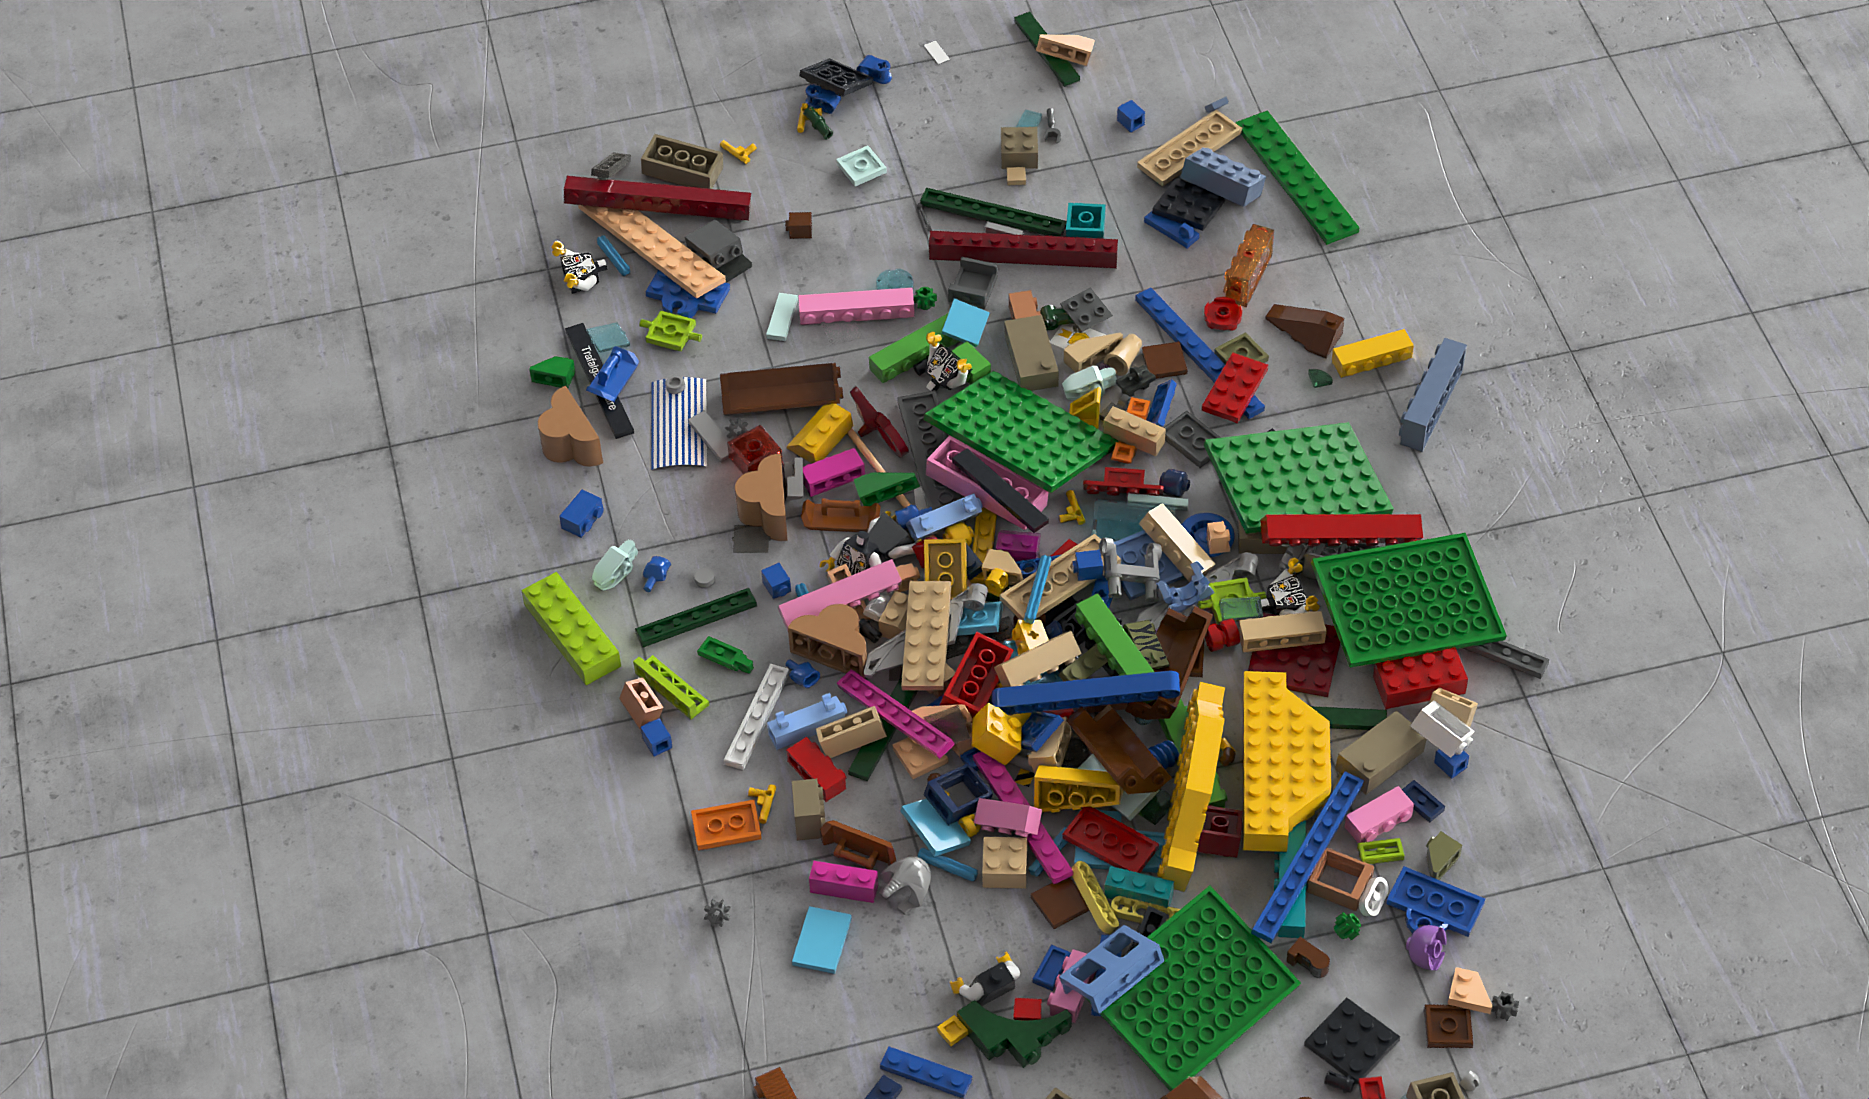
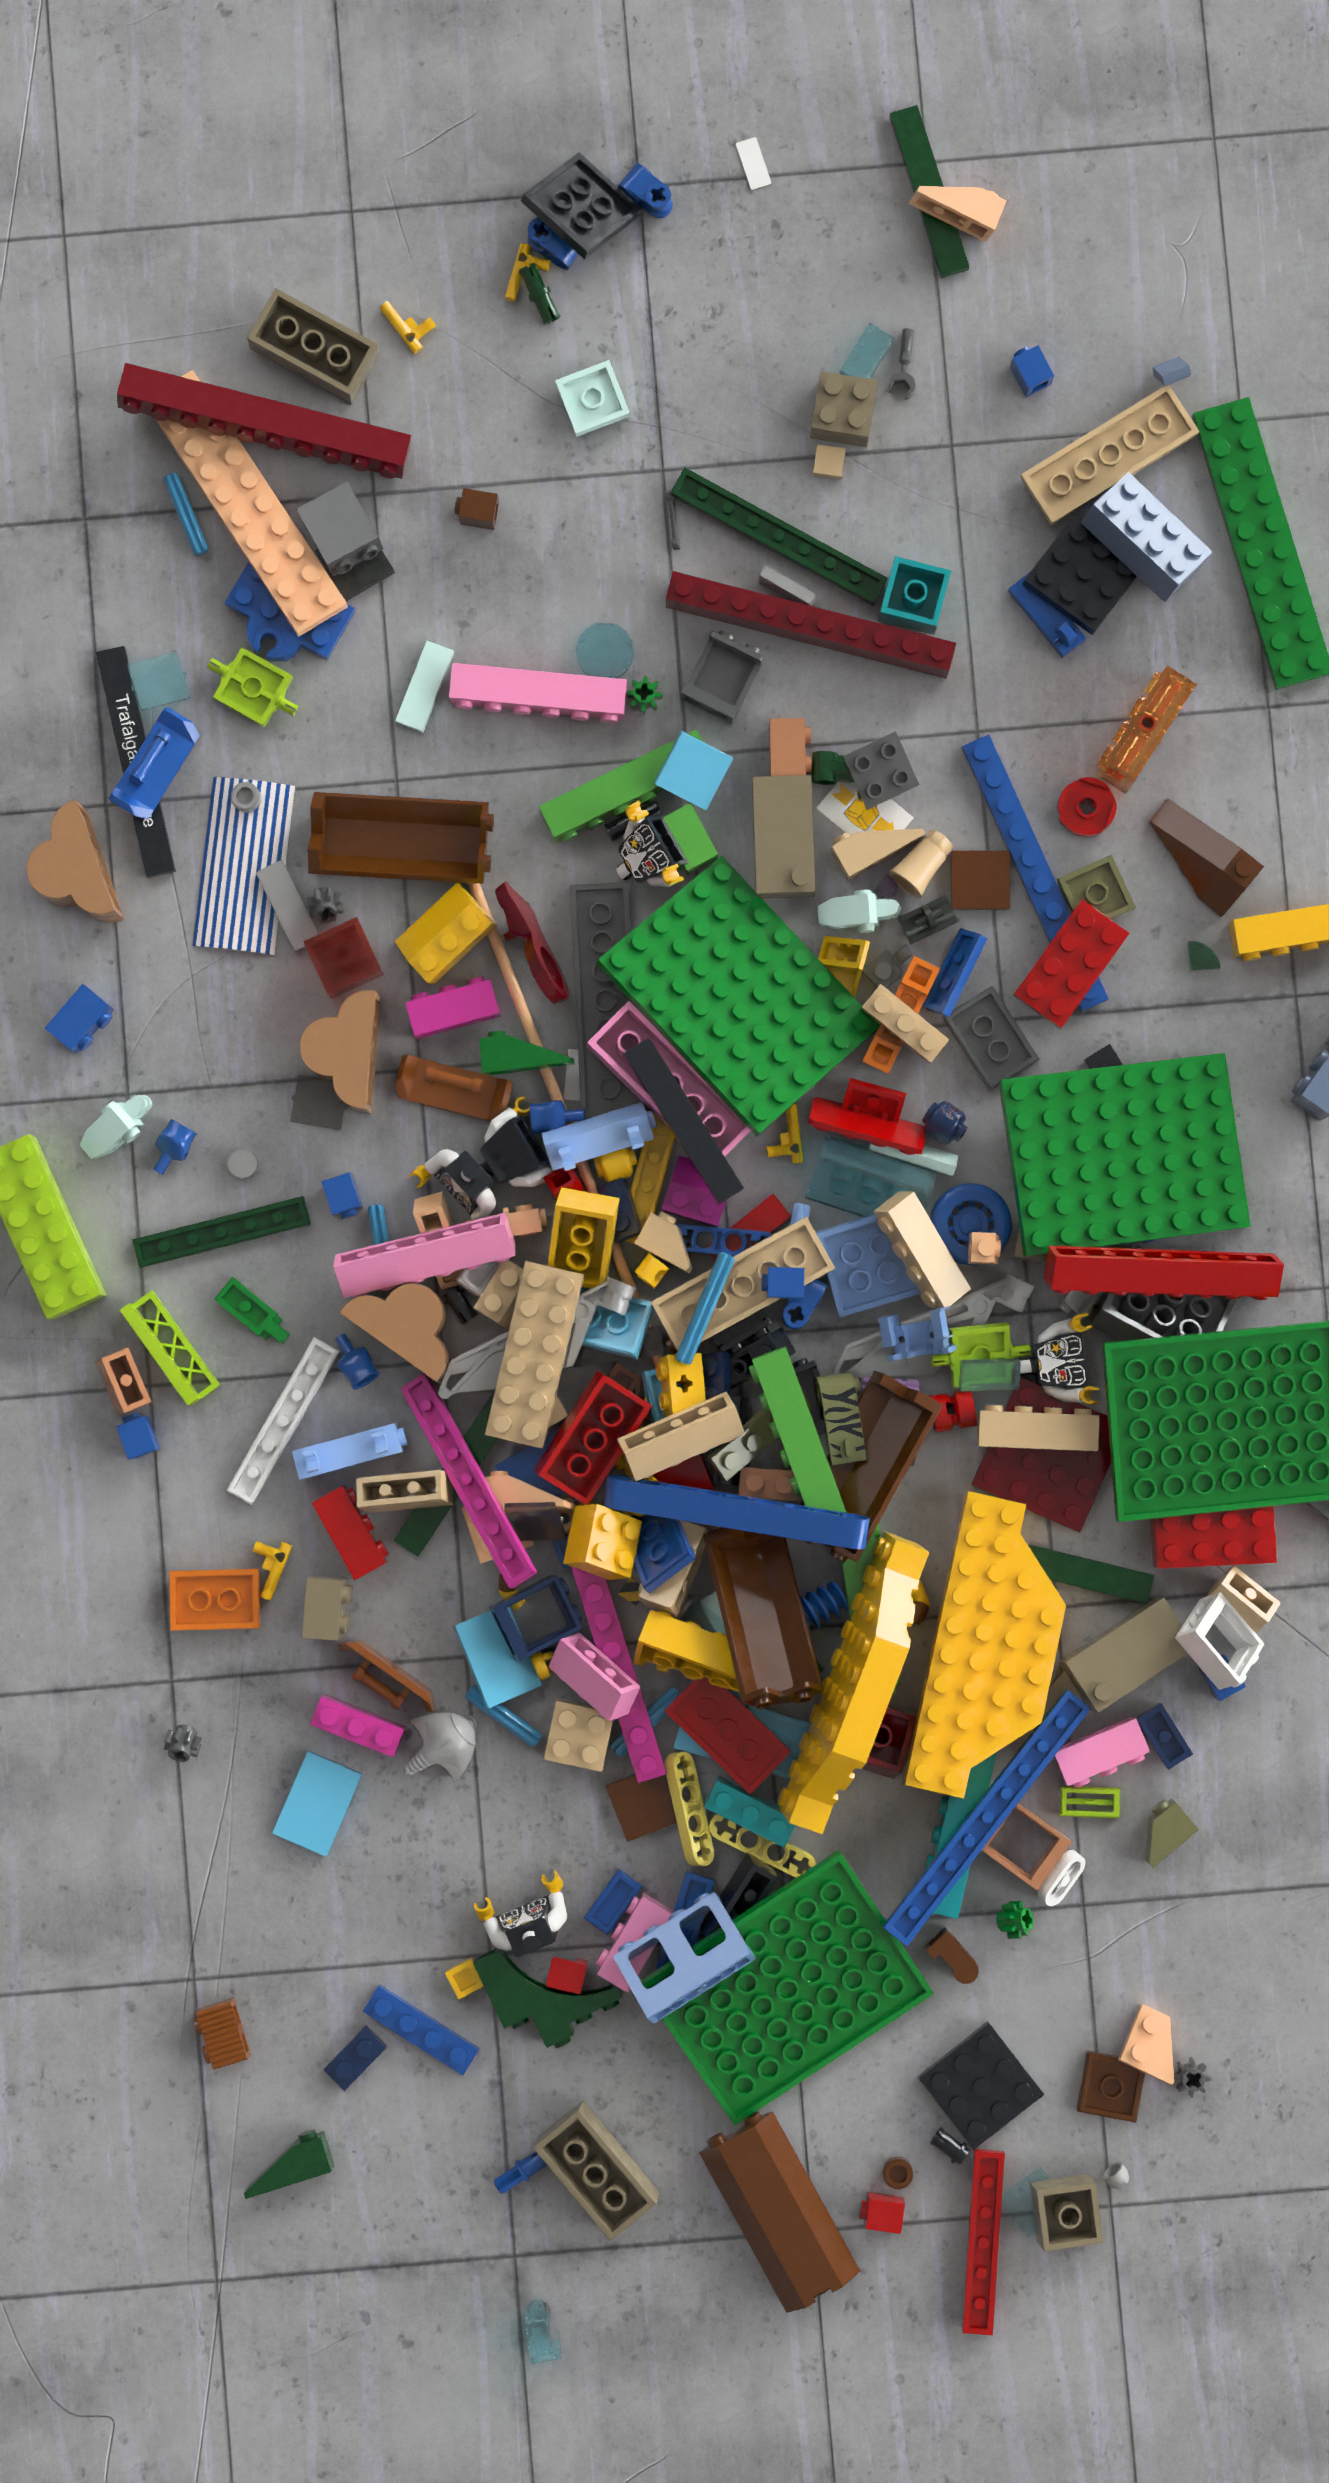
camera: 15 degrees right, 35 degrees up
green slope [529,356,576,388] -> none
torso [552,241,607,294] -> none
clear smoke plate [591,152,631,180] -> none
light grey slope [782,457,803,501] -> none
light grey connector [1099,538,1162,602] -> none
blue plate [1386,866,1485,937] -> none
medium lavender cylinder [1406,925,1447,970] -> none

